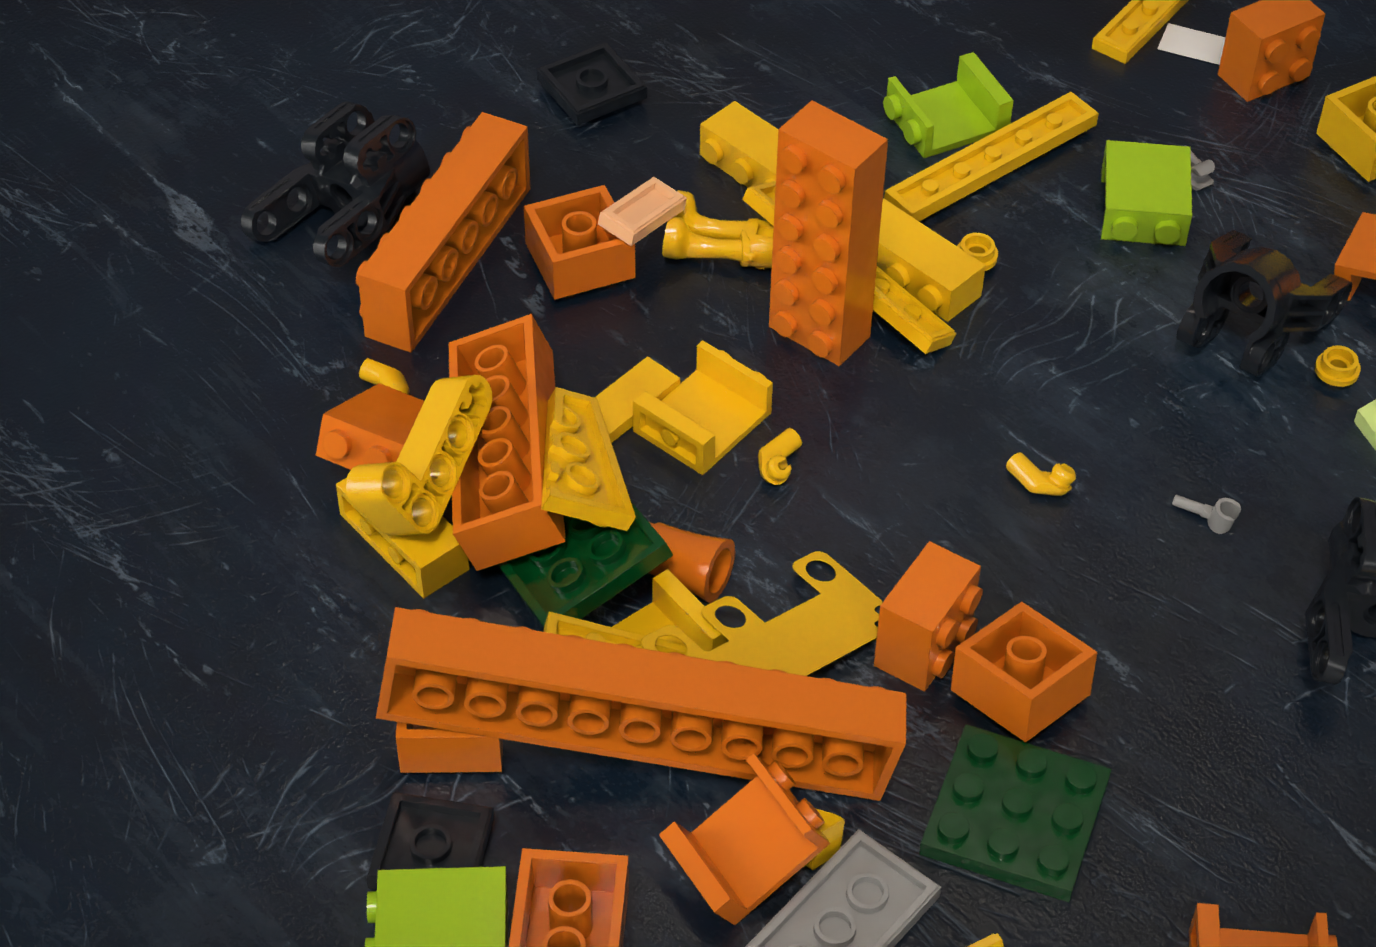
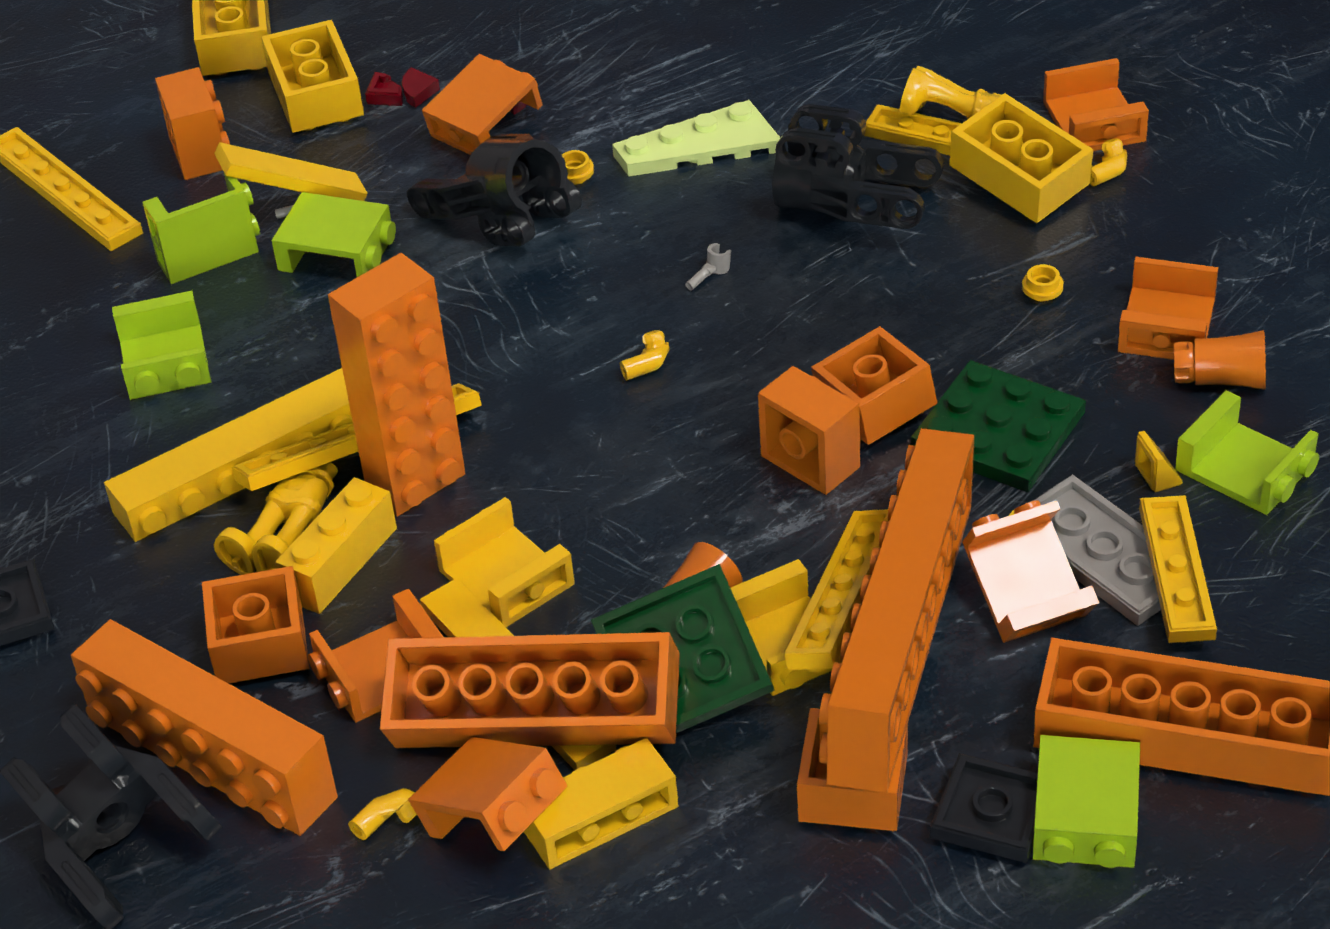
camera: 75 degrees left, 5 degrees down
yellow beam [346,375,492,536] -> none
yellow wing [541,387,636,531] -> none
light nougat tile [598,177,687,246] -> none
yellow piece [641,551,882,676] -> none
yellow arm [758,428,802,485] -> none
yellow plate [884,92,1099,221] -> none
white sticker [1157,23,1226,65] -> none
none -> lime panel [142,173,260,284]
none -> yellow tile [214,142,368,201]
none -> yellow brick [275,477,397,614]
none -> orange panel [308,588,443,723]
none -> yellow plate [1022,264,1064,302]

